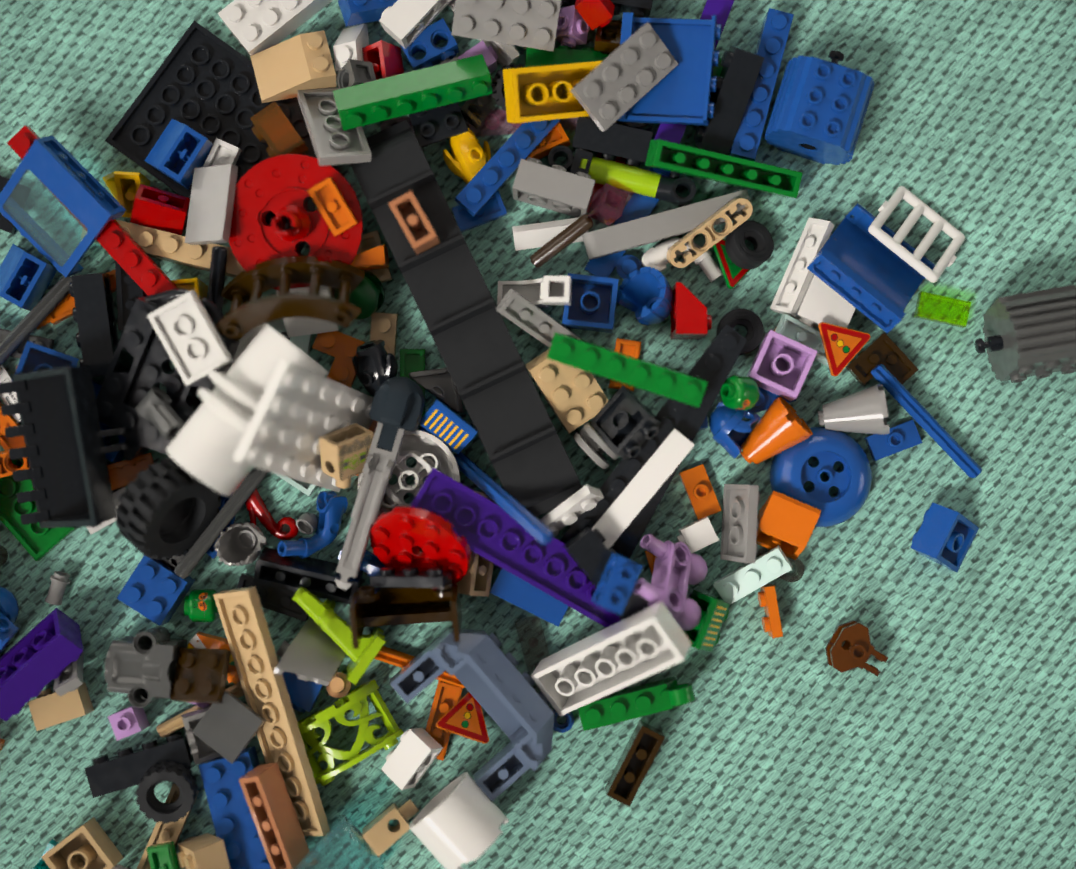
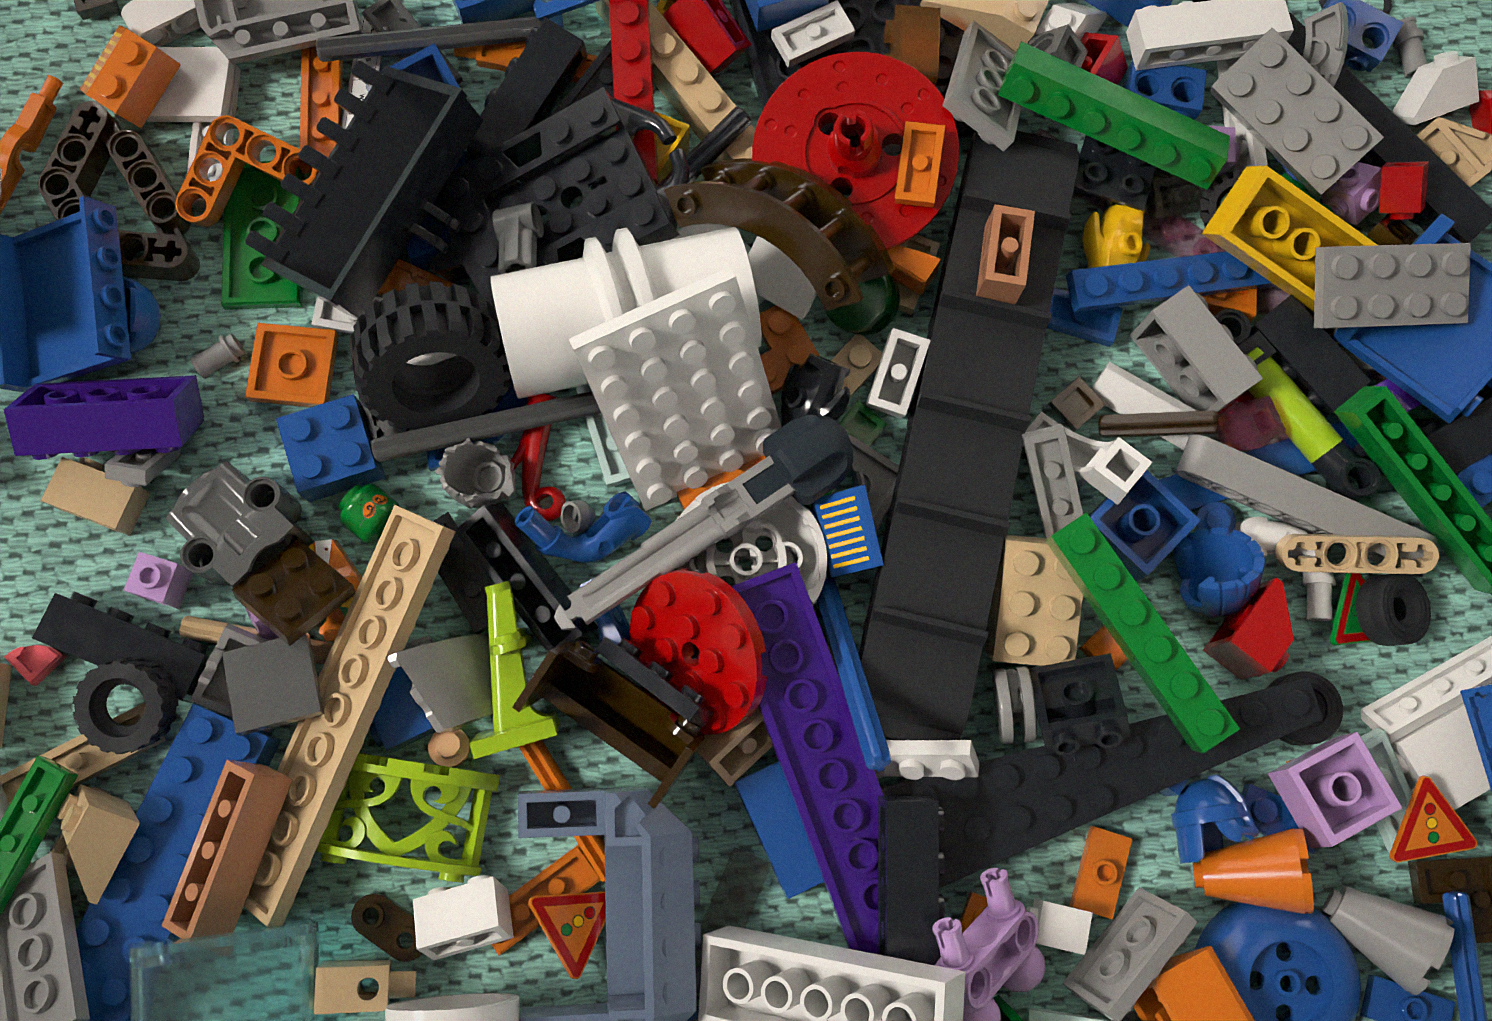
camera: 30 degrees right, 10 degrees down
white tile [147,290,233,386] -> none
light grey tile [185,164,238,245] -> none
tan torso [319,423,374,489] -> none
blue brick [591,552,643,615] -> none
white tile [592,428,695,550] -> none
green head [721,376,760,410] -> none
none -> coral tile [4,645,68,686]
none -> orange plate [245,323,339,407]
none -> dark brown plate [351,893,423,962]
none -> white brick [865,328,930,419]
none -> dark brown plate [1048,376,1105,432]

